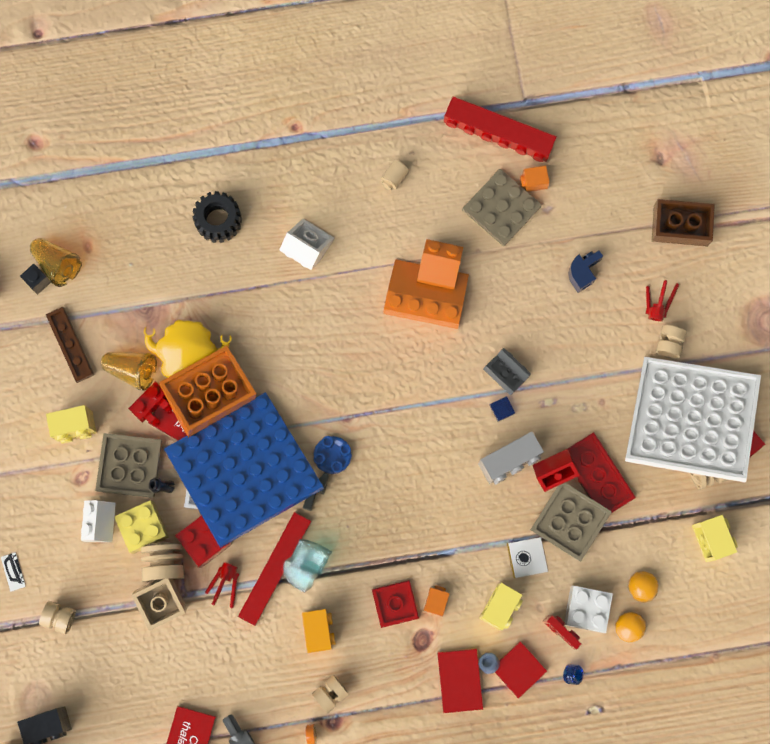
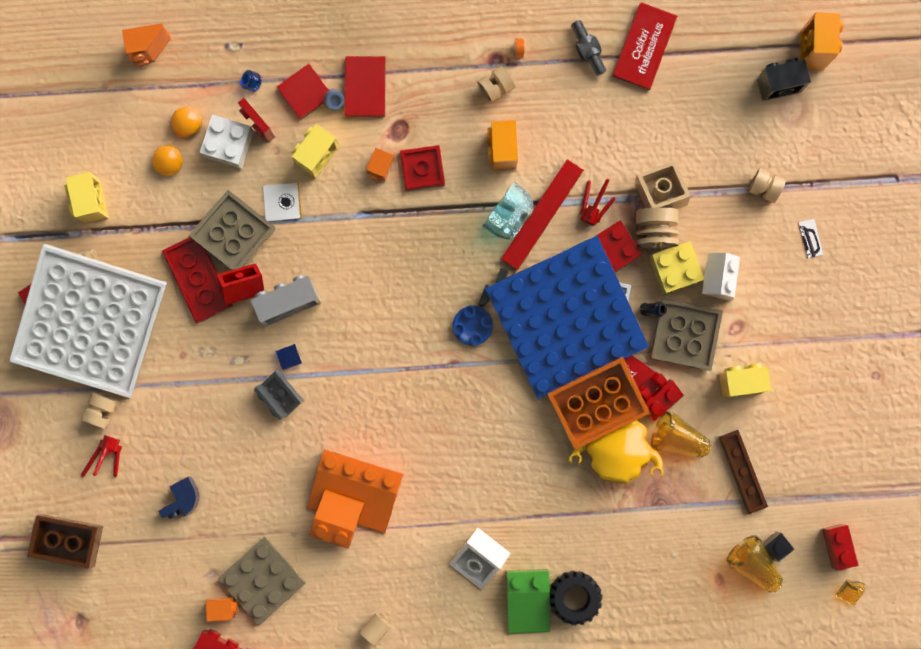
camera: 175 degrees left, 5 degrees up
none -> orange slope [122,23,171,66]
none -> bright green slope [506,569,550,633]

